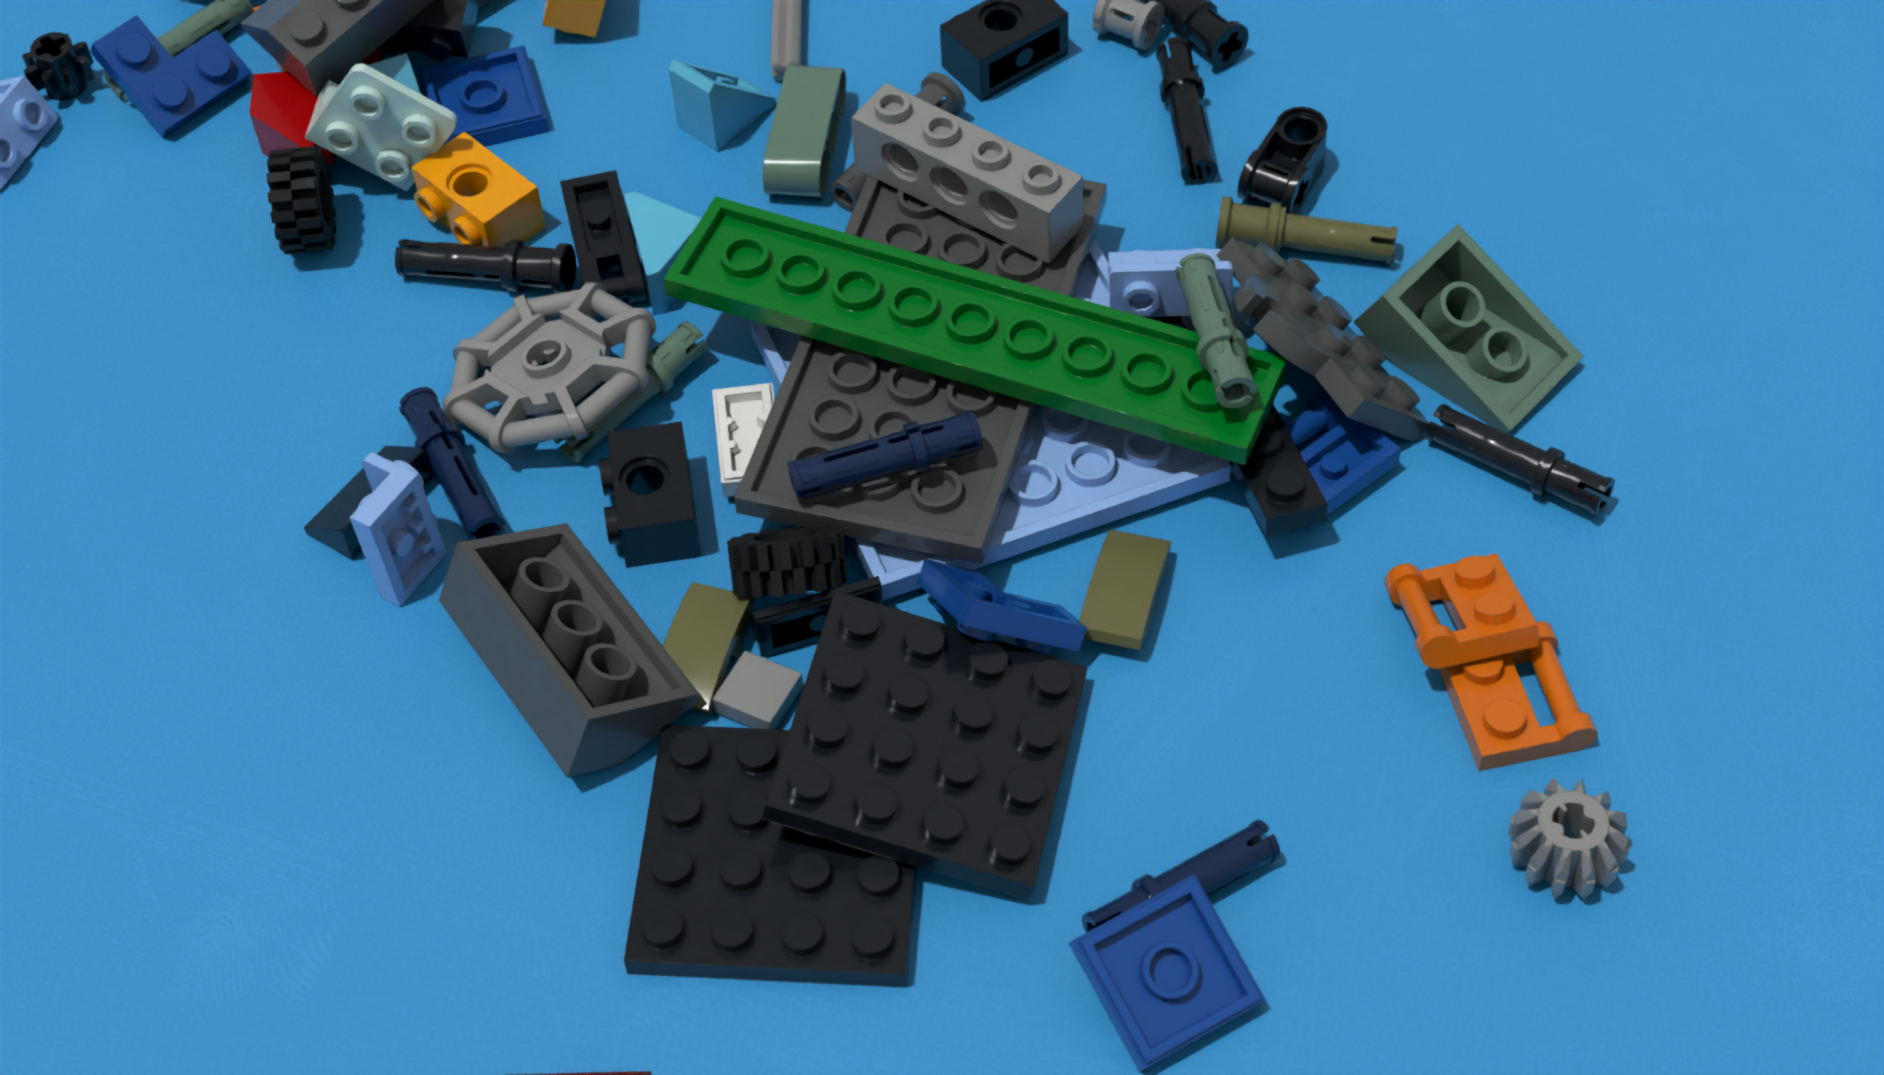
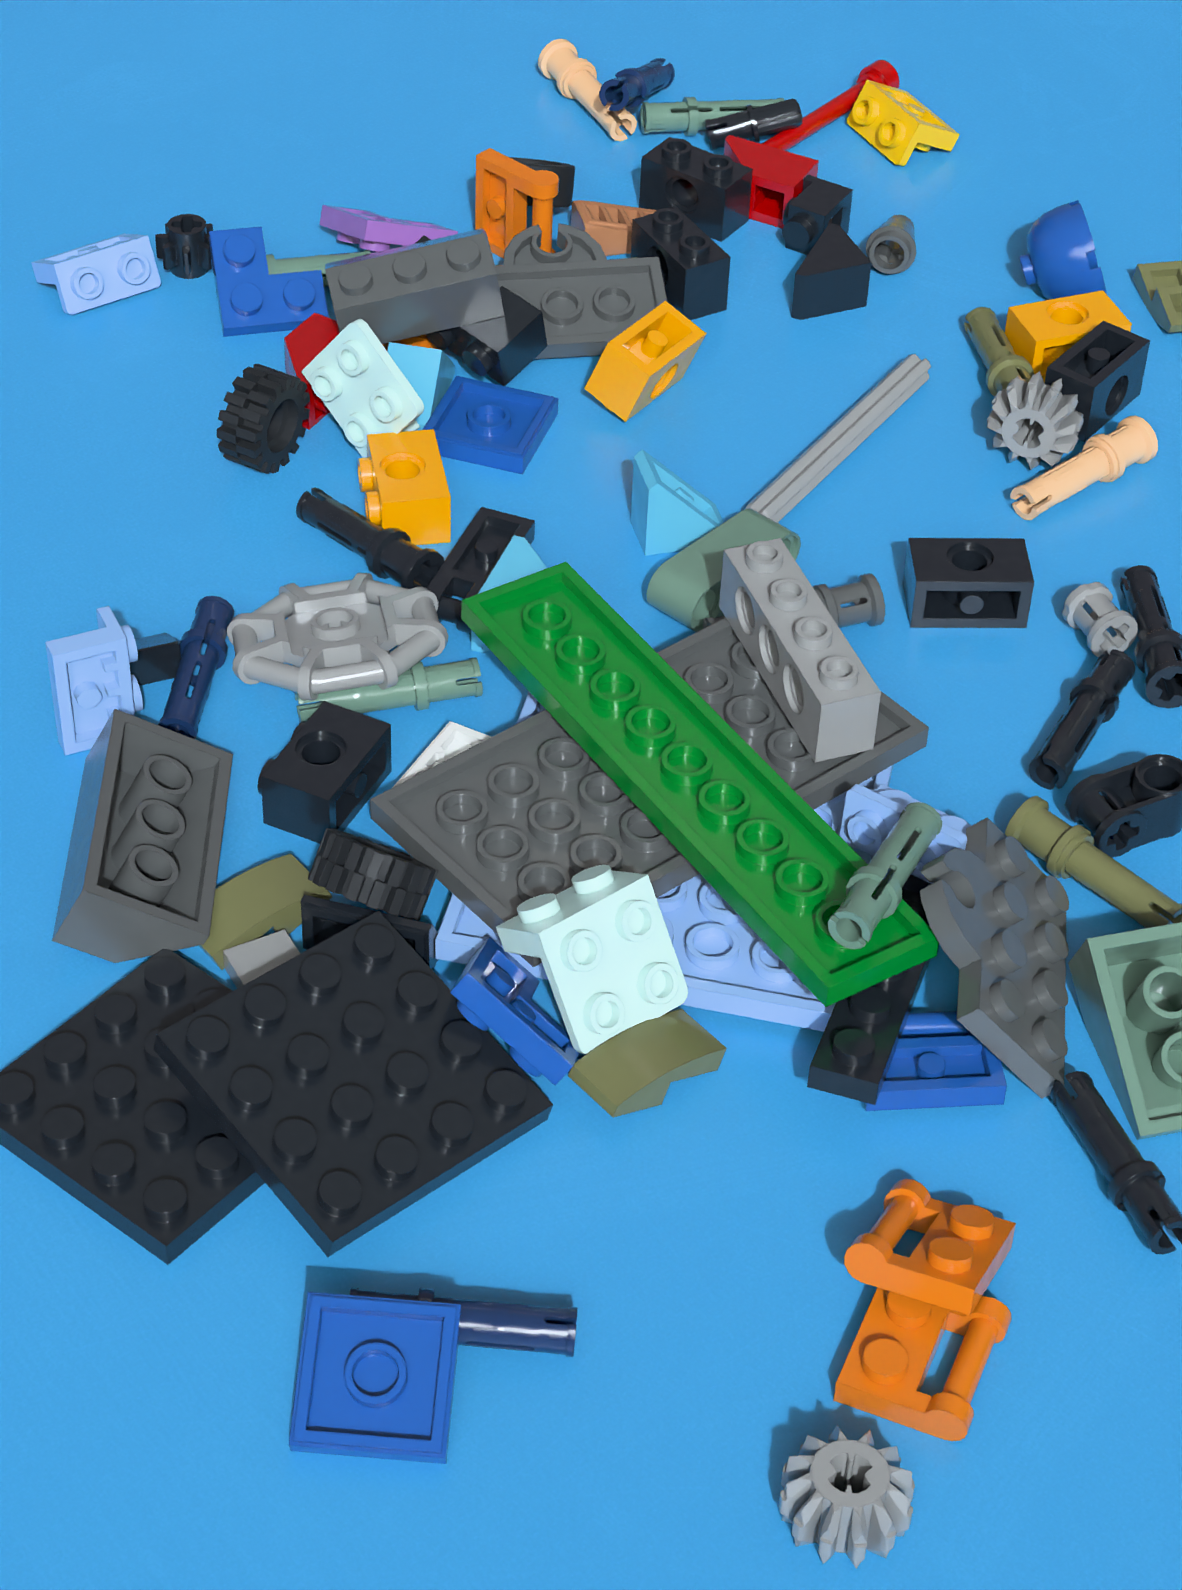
camera: 30 degrees right, 10 degrees down
dark blue pin [787,410,983,502] -> none
none -> light aqua bracket [496,865,688,1054]

